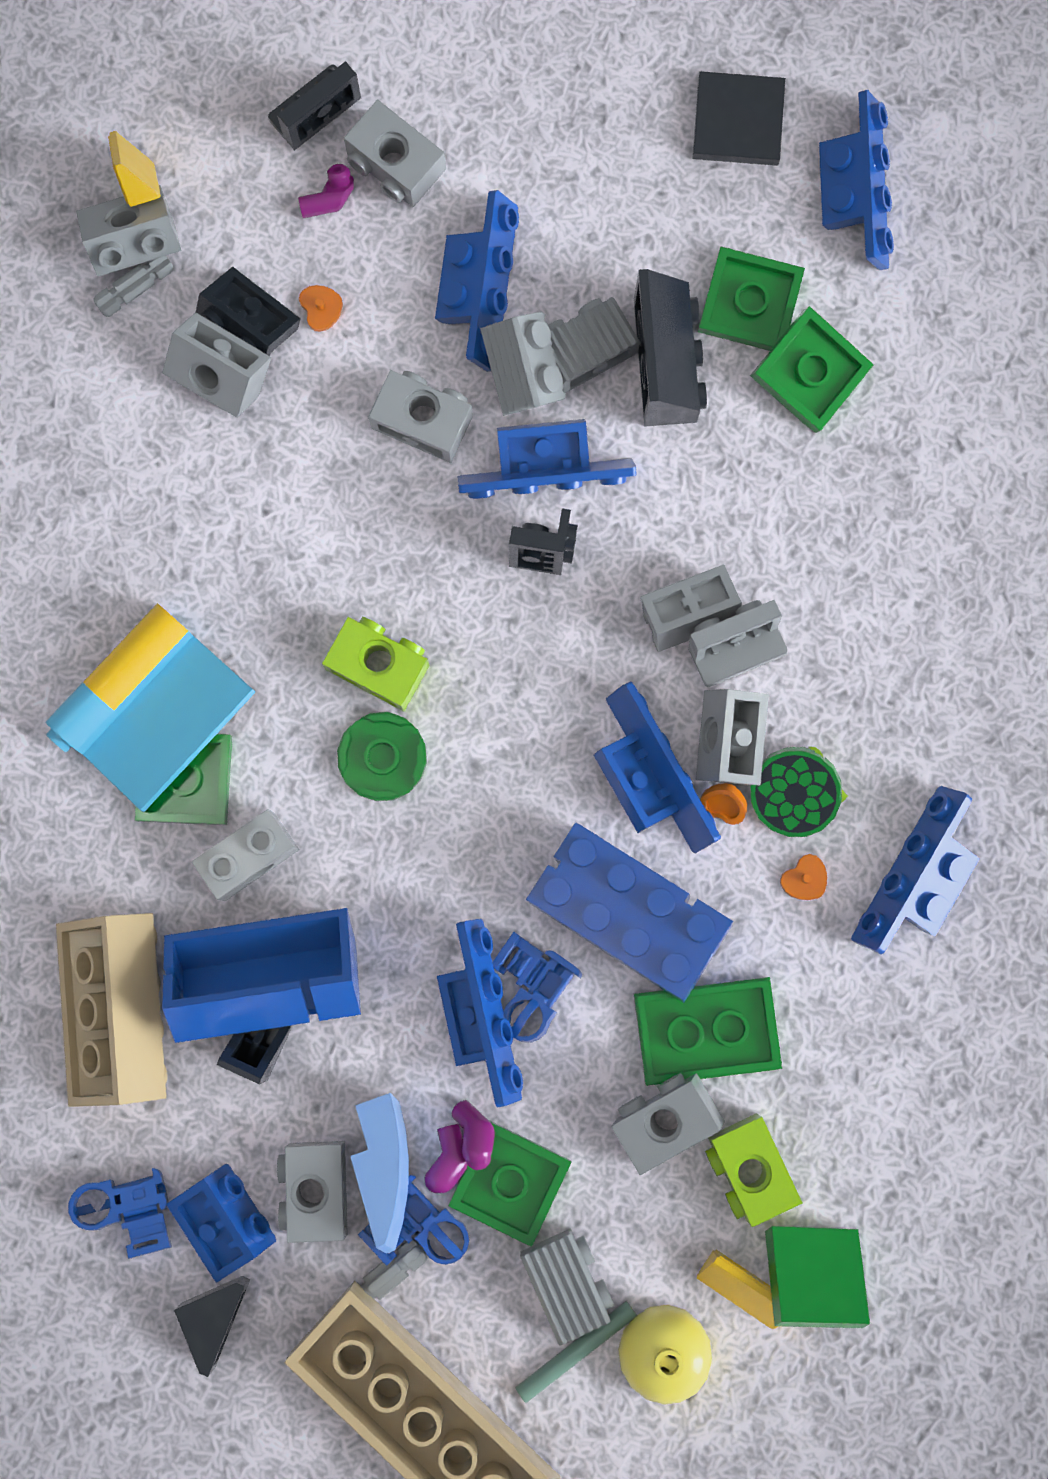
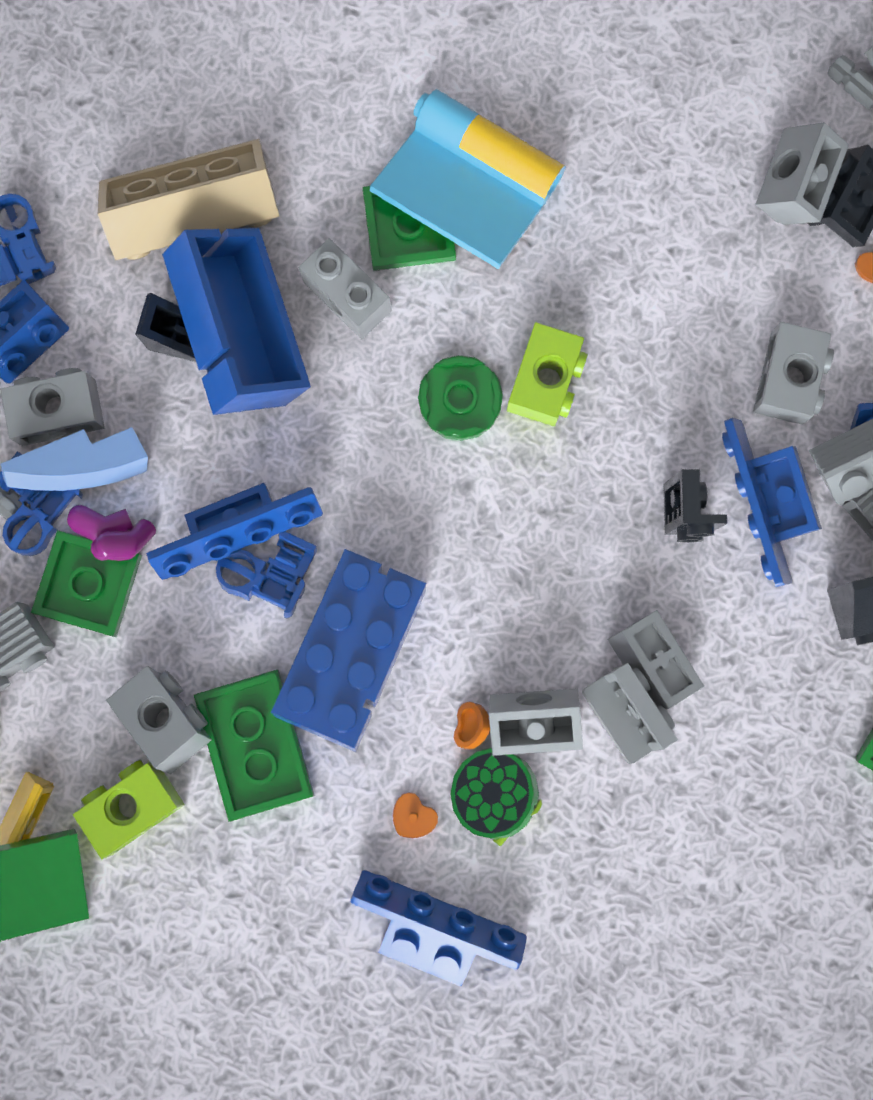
camera: 85 degrees right, 0 degrees up
blue bracket [593,681,721,854] -> none

